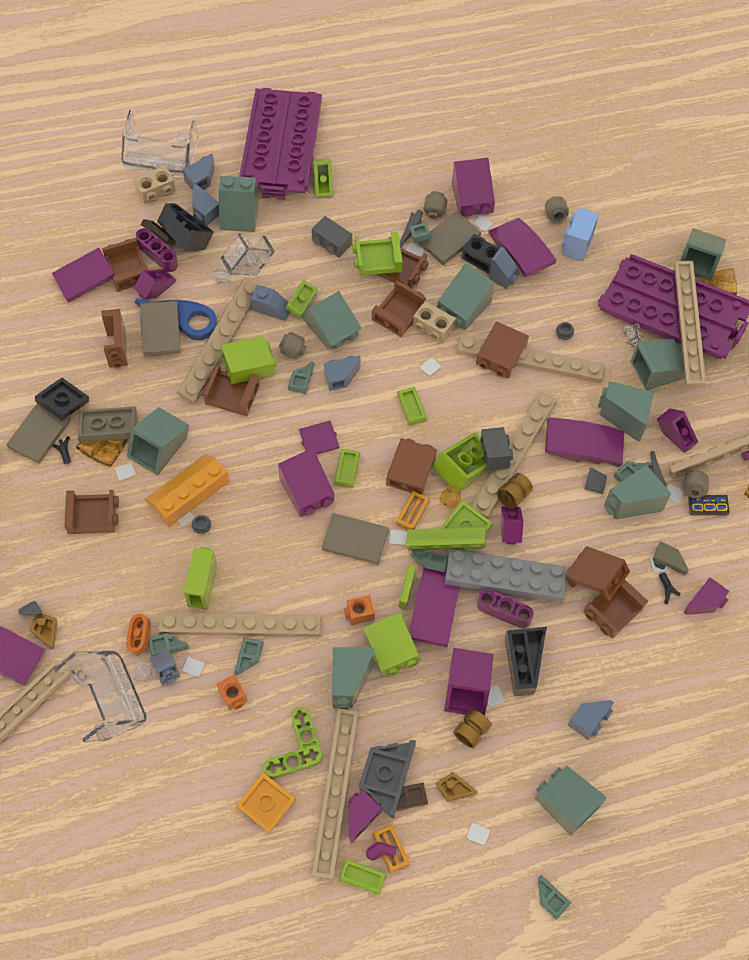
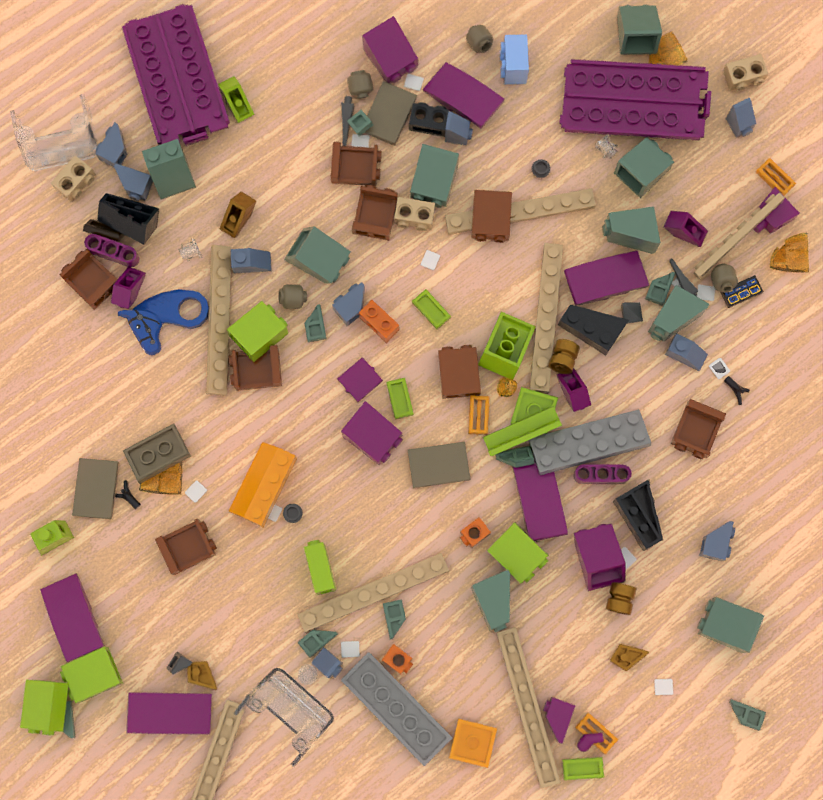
camera: 20 degrees left, 15 degrees up
black plate [35,377,89,421] -> none
magenta tile [52,248,115,302] -> none
dark orange panel [101,309,128,368] -> none
orange plate [126,613,151,654] -> none
sand green slope [127,407,189,475] -> none
dark tan tile [140,301,181,355] -> none
clear brick [221,233,275,276] -> none
lime beam [263,707,322,779] -> none
lime plate [285,279,318,318] -> none
dark grey brick [312,216,352,258] -> none
lime panel [352,232,402,276] -> none
dark grey wing [359,740,416,818] -> none
white sticker [389,529,407,545] -> none
reddish brown tile [397,783,428,811] -> none
lime tile [399,565,416,609] -> none
dark grey brick [480,427,513,470] -> none
dark orange panel [565,546,630,602] -> none
olive tile [653,541,689,575] -> none
tan plate [674,261,706,388] -> none
magenta slope [683,577,730,615] -> none
none -> pearl gold slope [219,191,257,238]
none -> light grey plate [341,652,452,767]
none -> orange brick [359,299,400,343]
none -> black wedge [558,304,629,356]
none -> sand blue slope [665,333,708,371]

